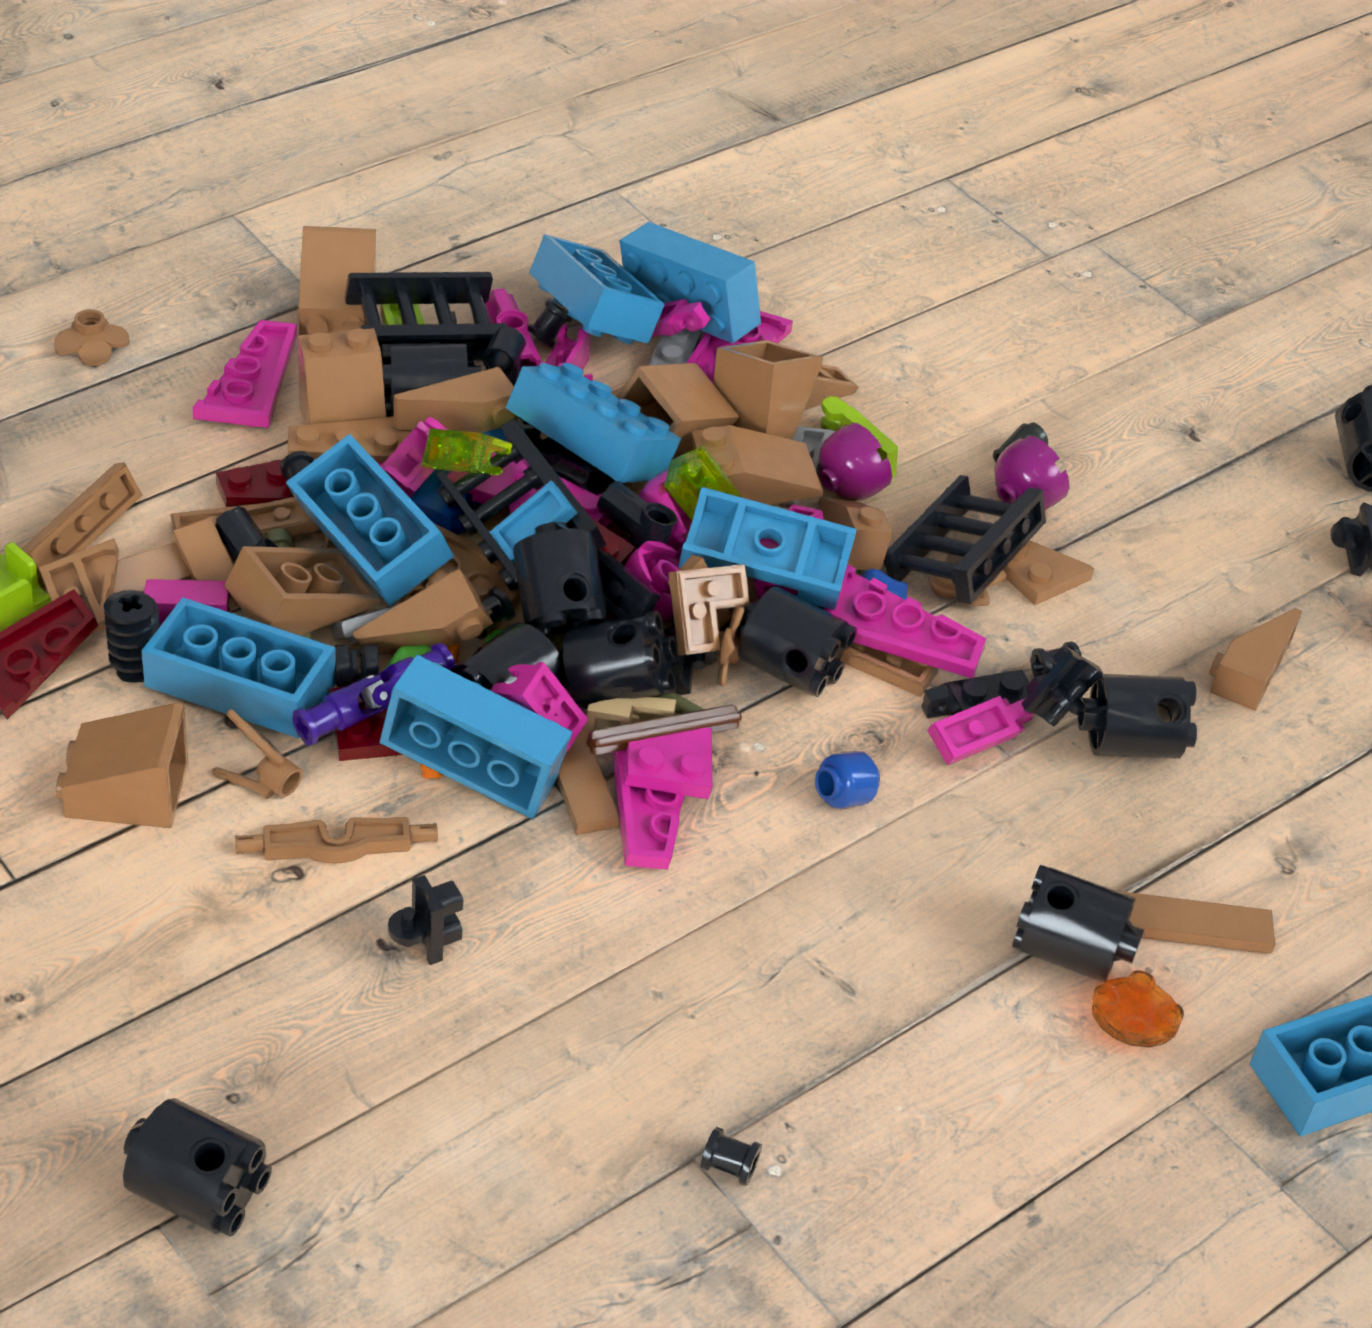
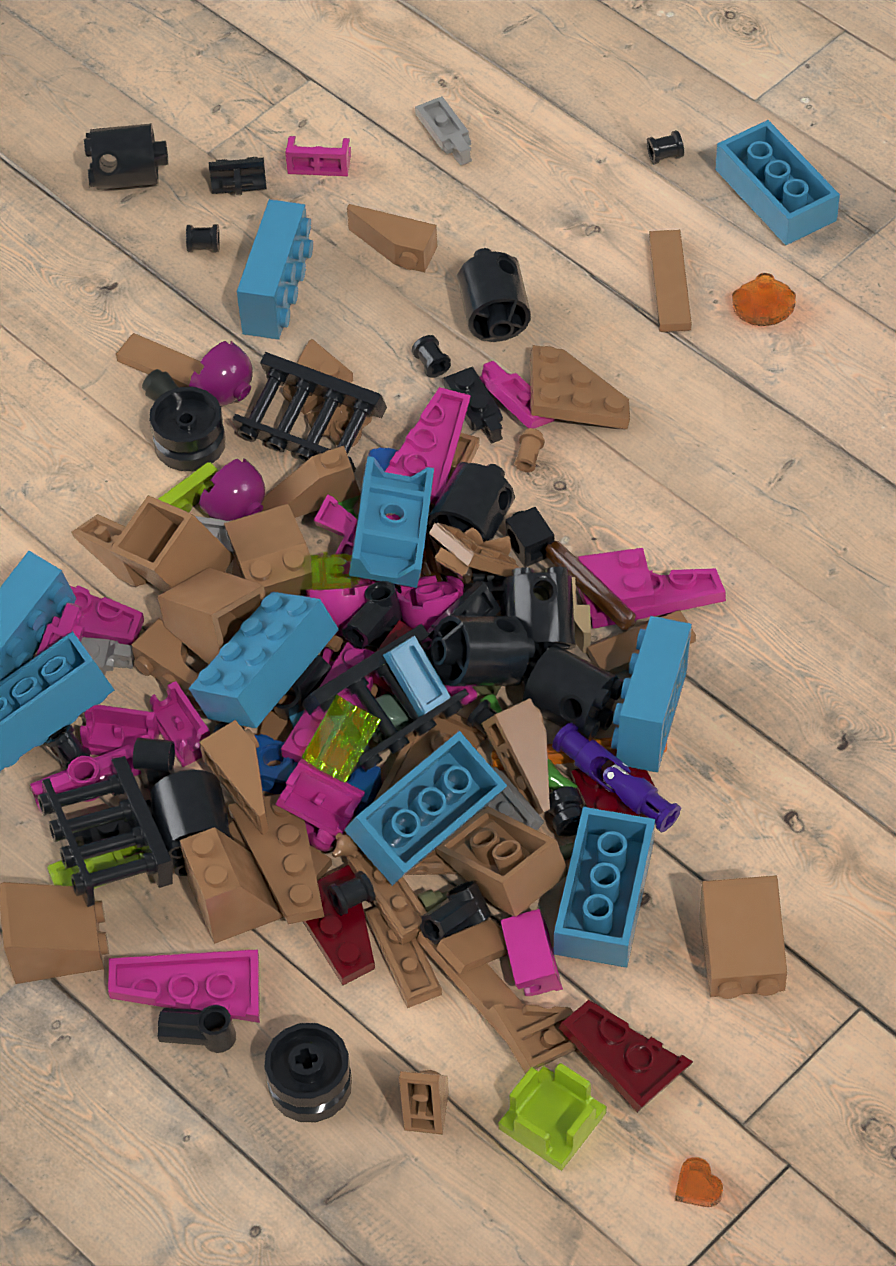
camera: 90 degrees left, 10 degrees up
medium nougat tile [21,462,143,587] -> none
medium nougat plate [54,309,130,366] -> none
black piece [103,590,160,683] -> none
medium nougat plant [212,709,303,799] -> none
medium nougat piece [235,817,438,863] -> none
black hips [388,875,464,965] -> none
dark pink hinge [490,662,588,752] -> none
blue head [815,751,880,809] -> none
black cylinder [1012,864,1144,983] -> none
black hips [1021,646,1103,727] -> none
none -> medium nougat tile [116,333,204,387]
none -> black wheel [149,387,226,471]
none -> black piece [157,1005,236,1053]
none -> black bush [186,224,220,252]
none -> dark azure brick [237,199,313,340]
none -> black wheel [264,1023,352,1123]
none -> medium nougat slope [399,1070,449,1135]
none -> black brick [505,507,555,567]
none -> medium nougat pin [514,428,545,472]
none -> medium nougat plate [530,345,630,429]

